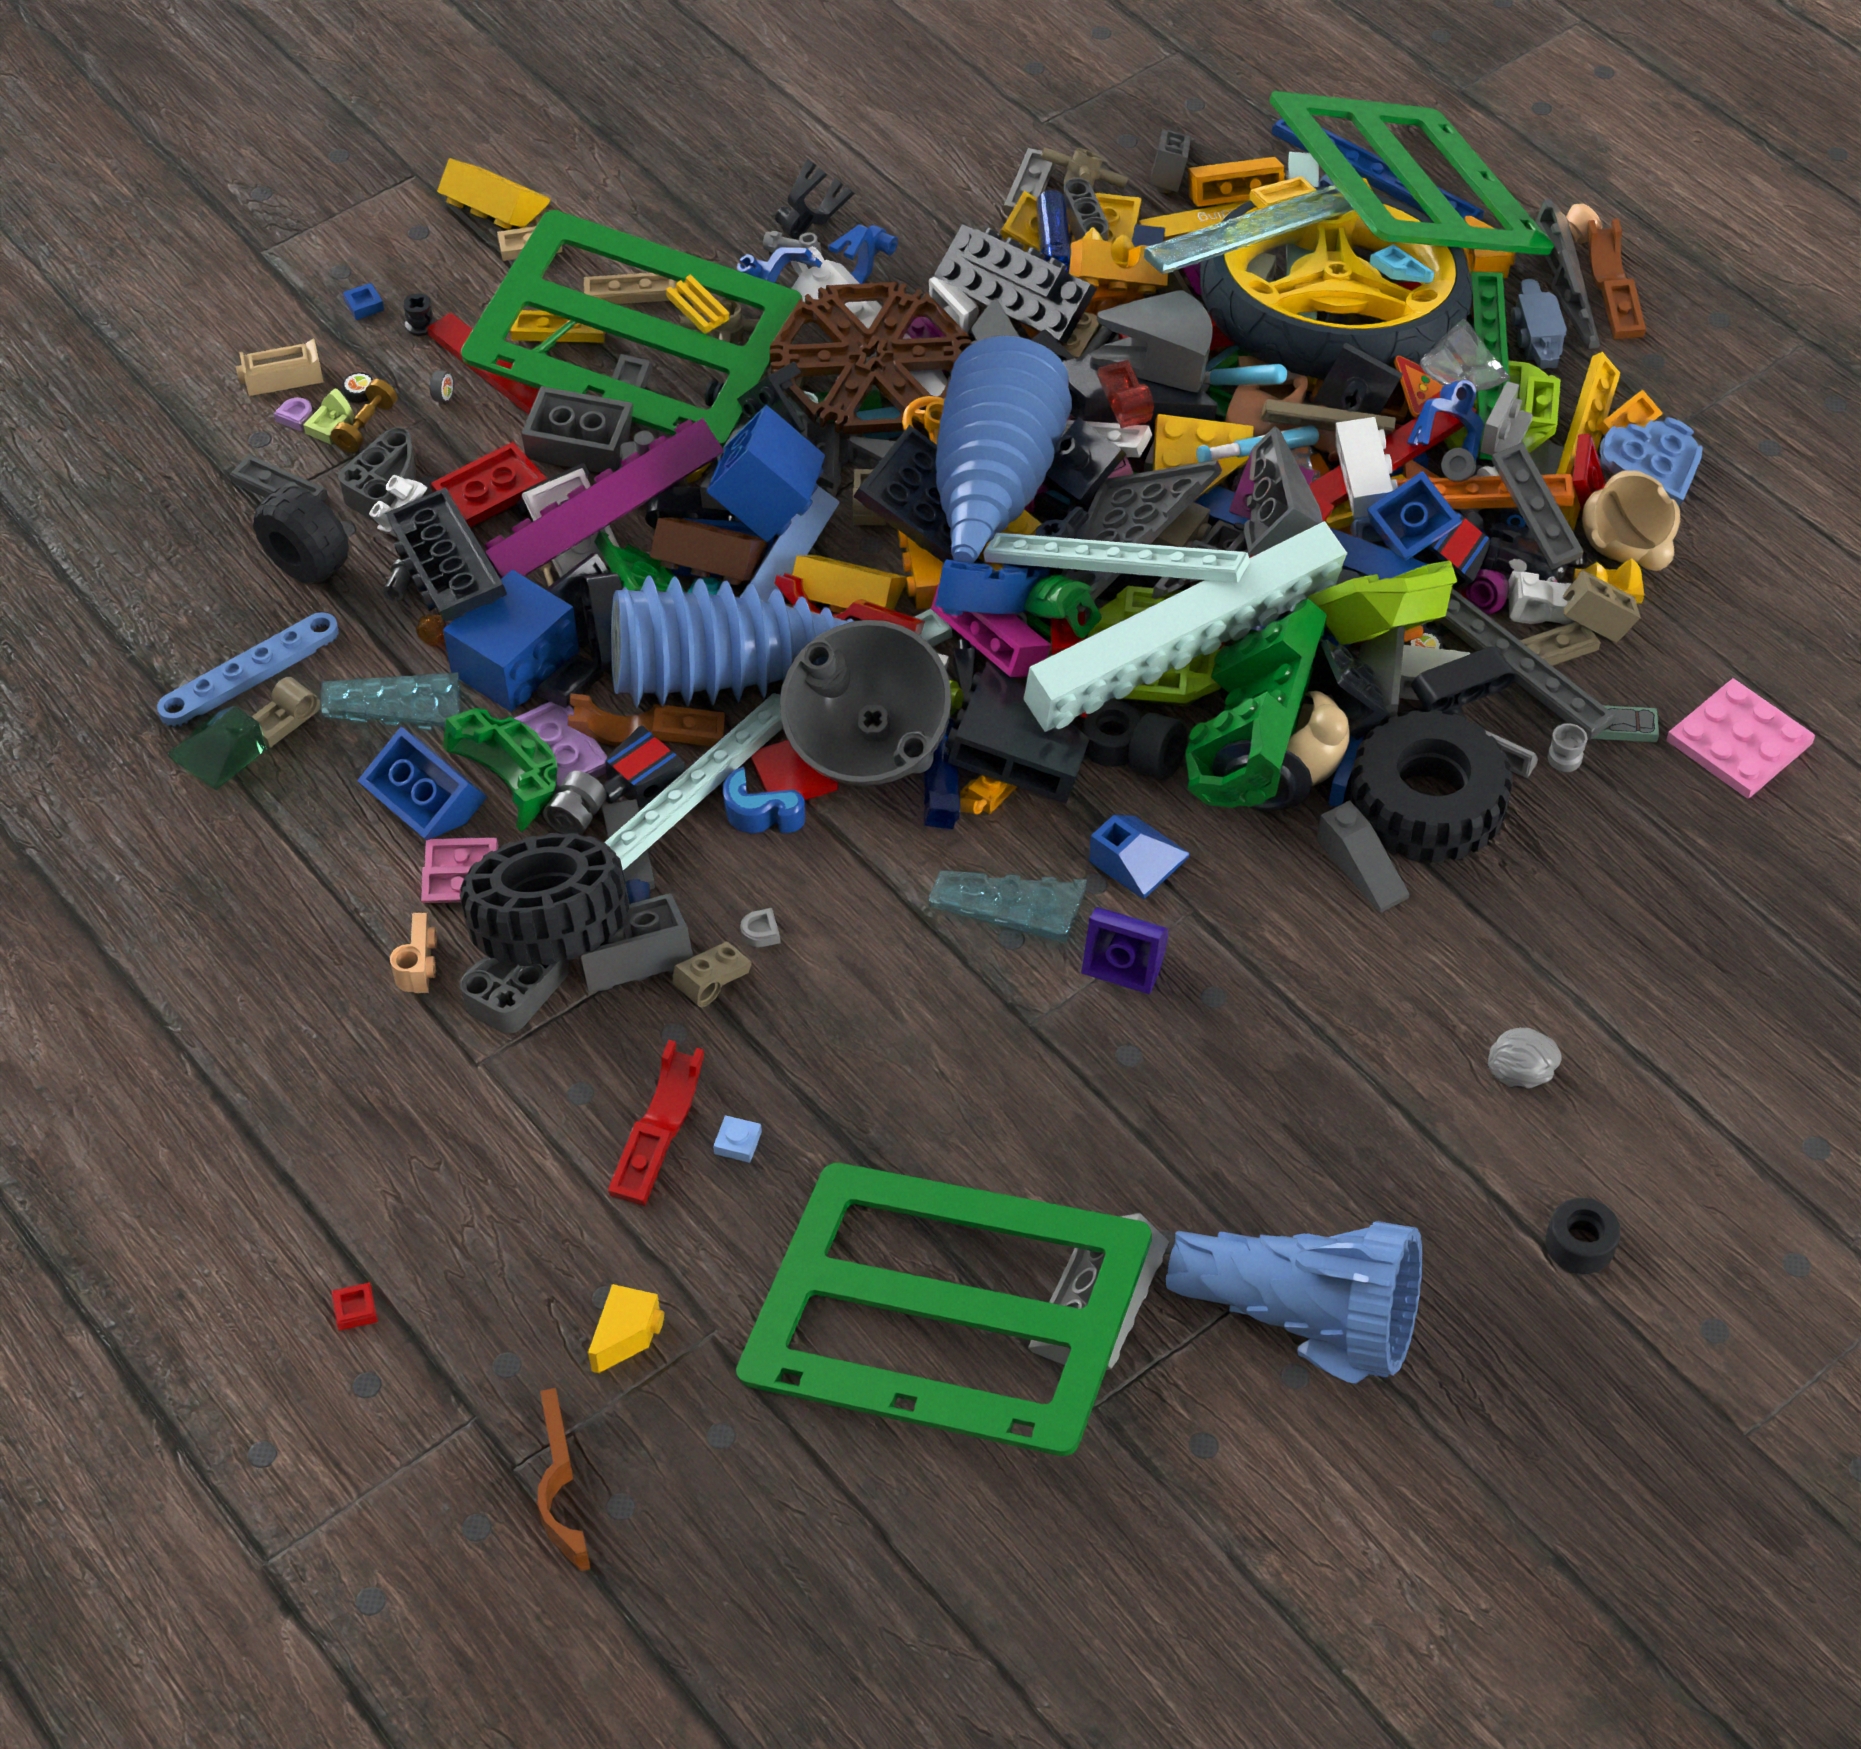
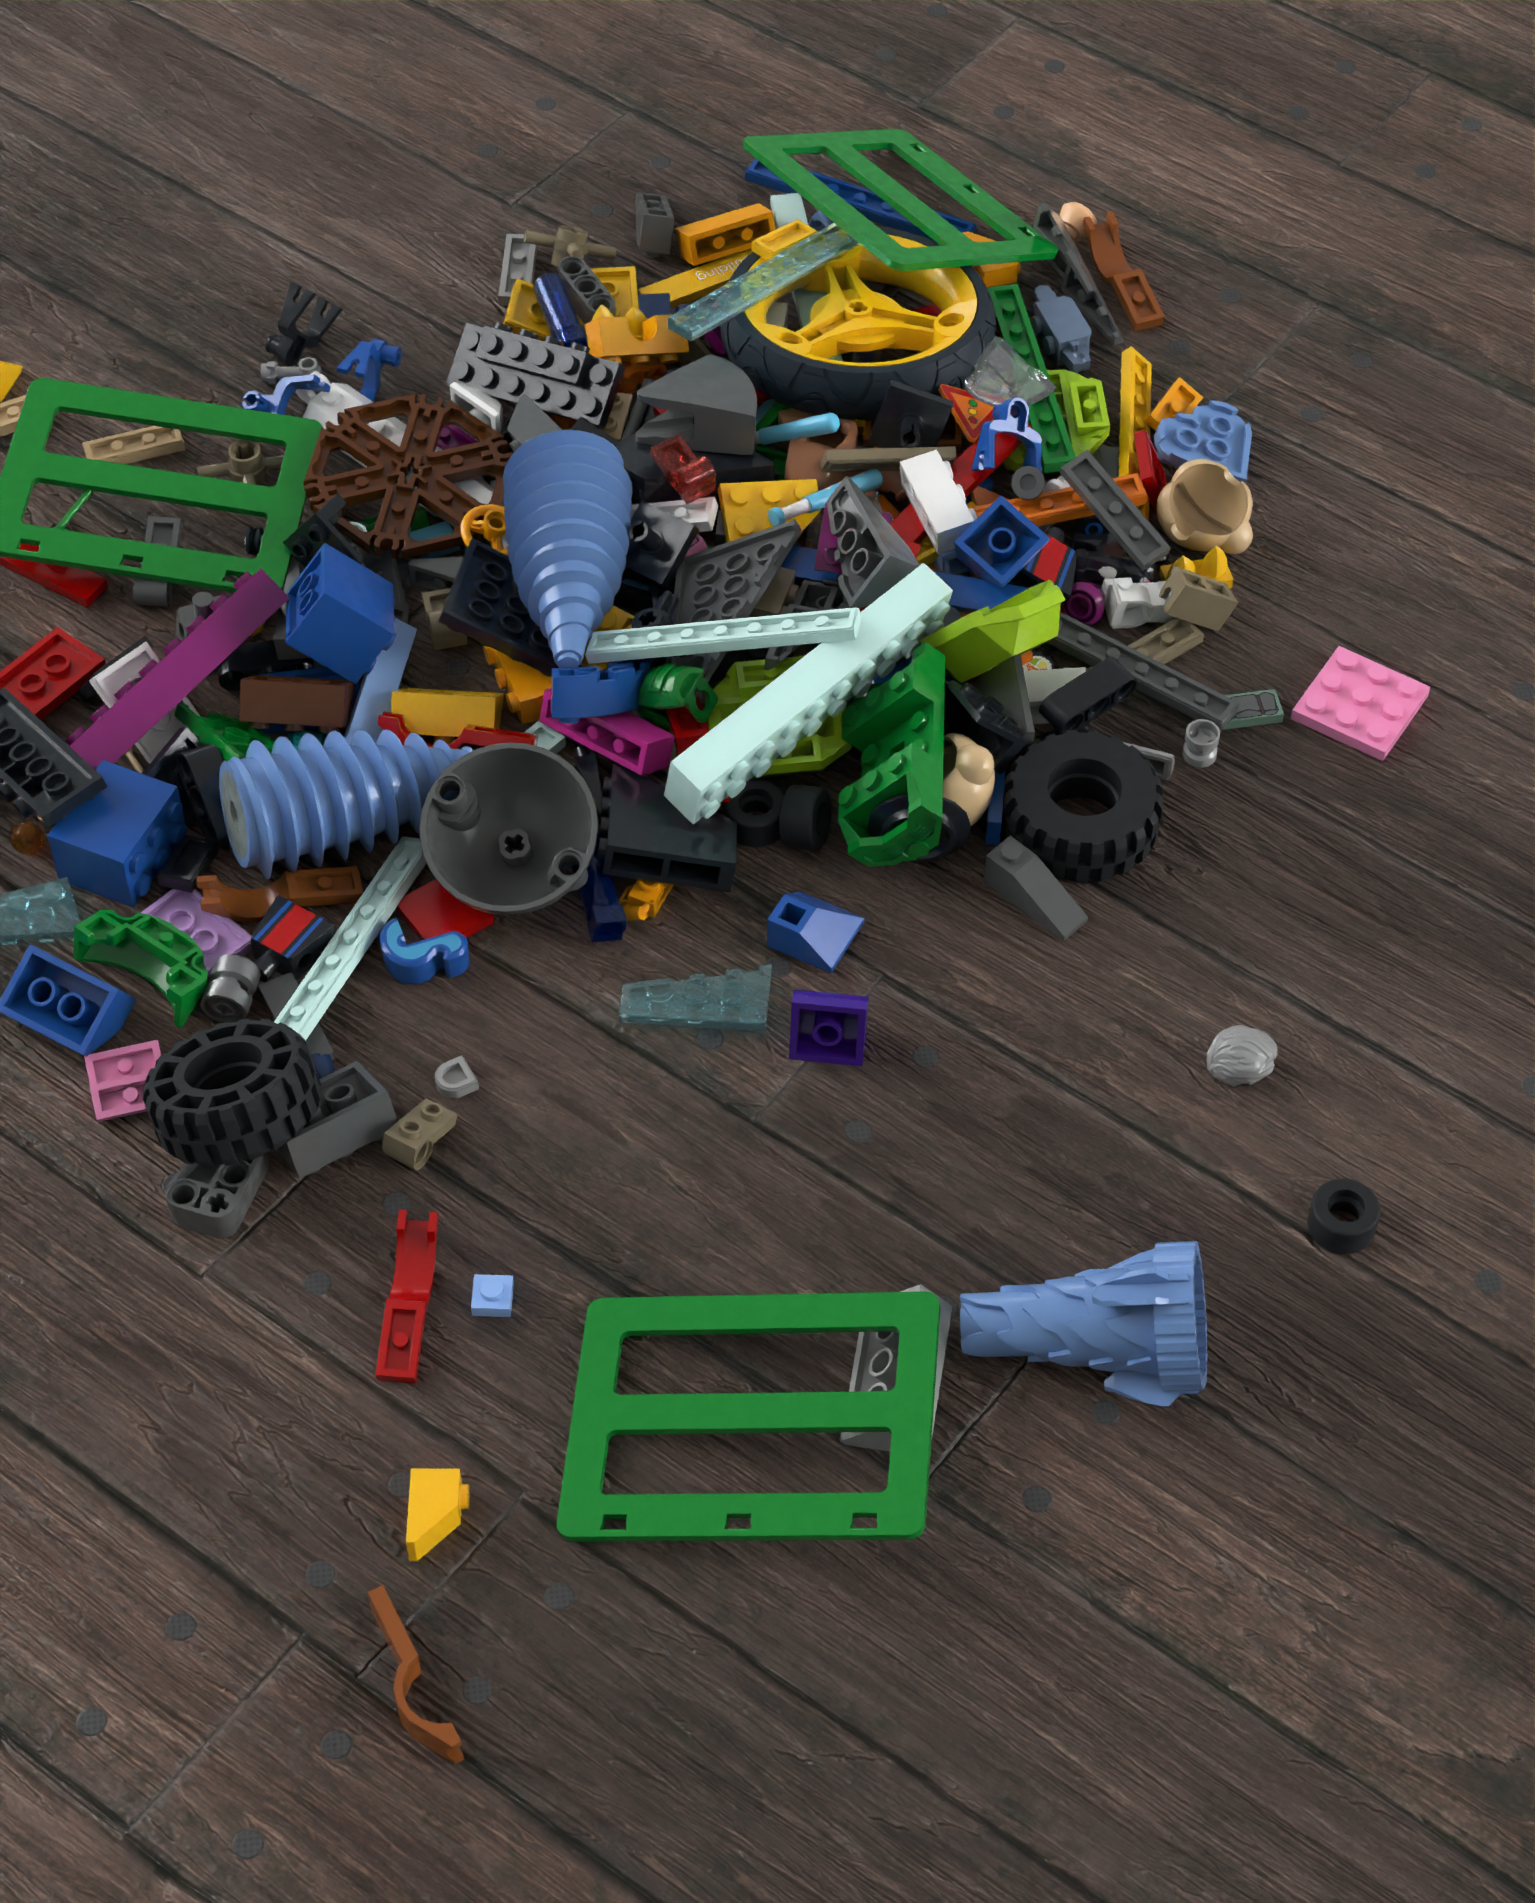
camera: 15 degrees left, 0 degrees up
red tile [331,1282,378,1331] -> none
light nougat plate [390,913,437,993] -> none
yellow plate [510,310,606,343] -> none
dark grey slope [521,386,633,473] -> none
yellow tile [666,274,729,334] -> none
medium azure tile [1369,244,1435,283] -> none
light grey bracket [1481,381,1533,455] -> none

